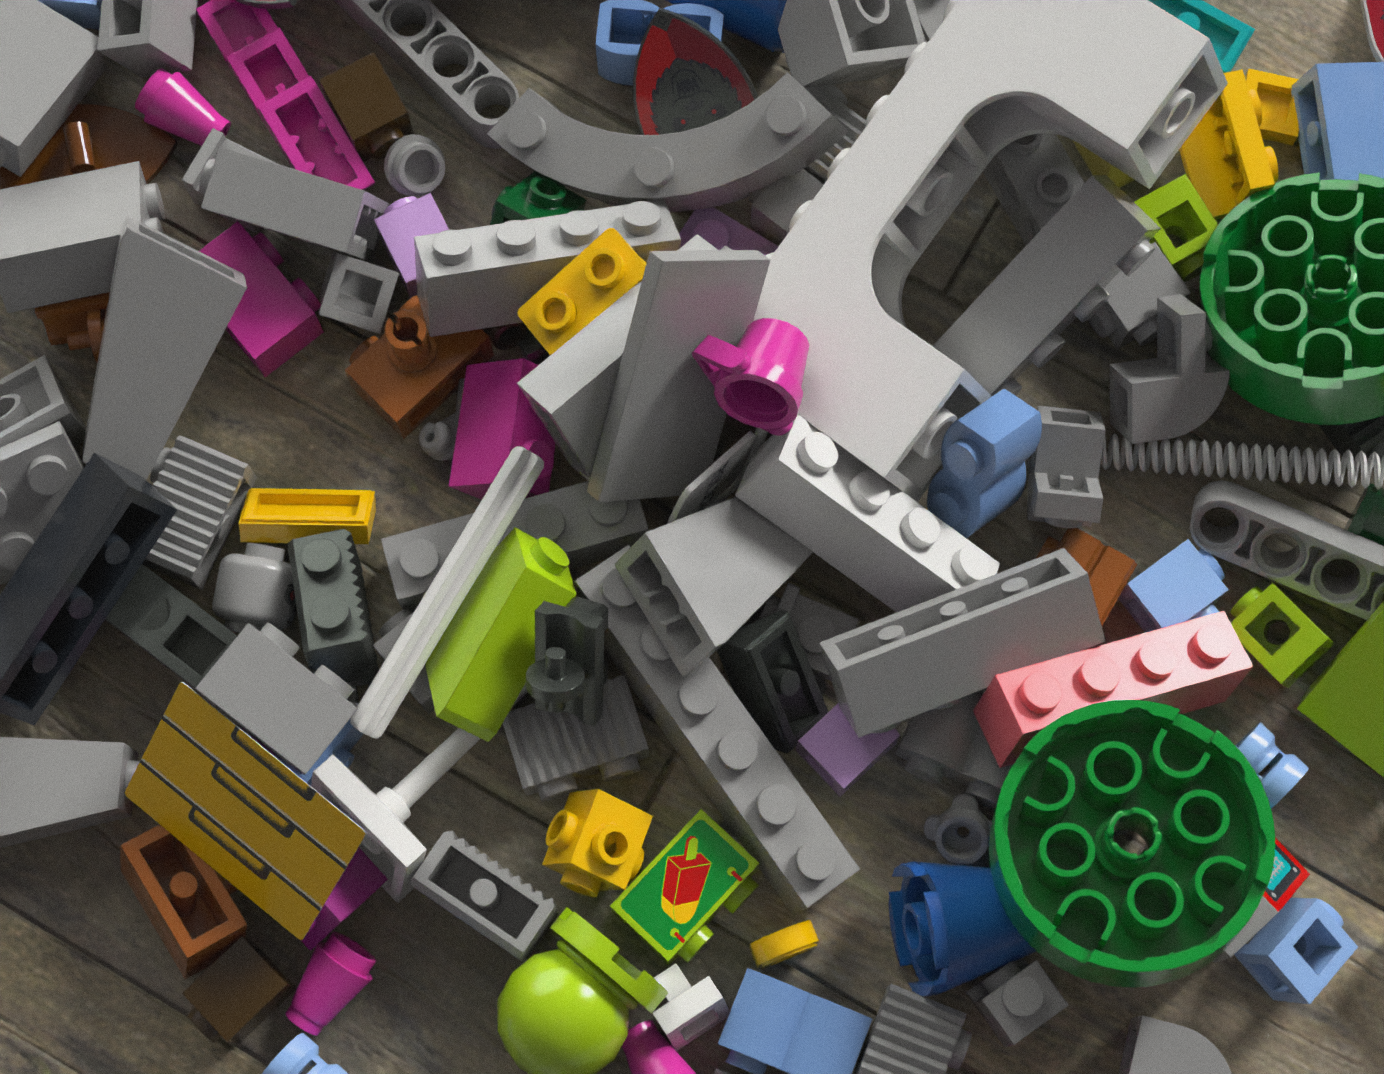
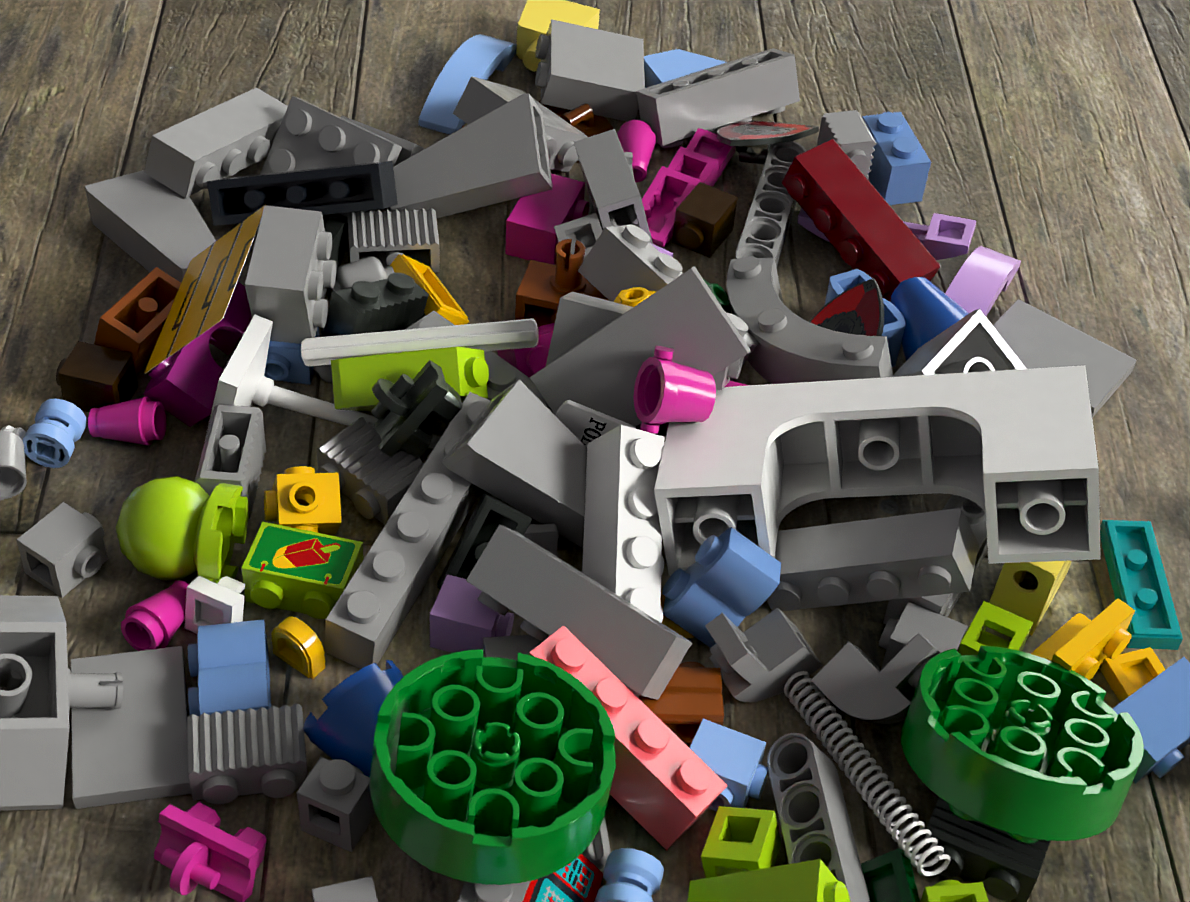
camera: 55 degrees right, 30 degrees down
light grey plate [384,134,445,197] -> none

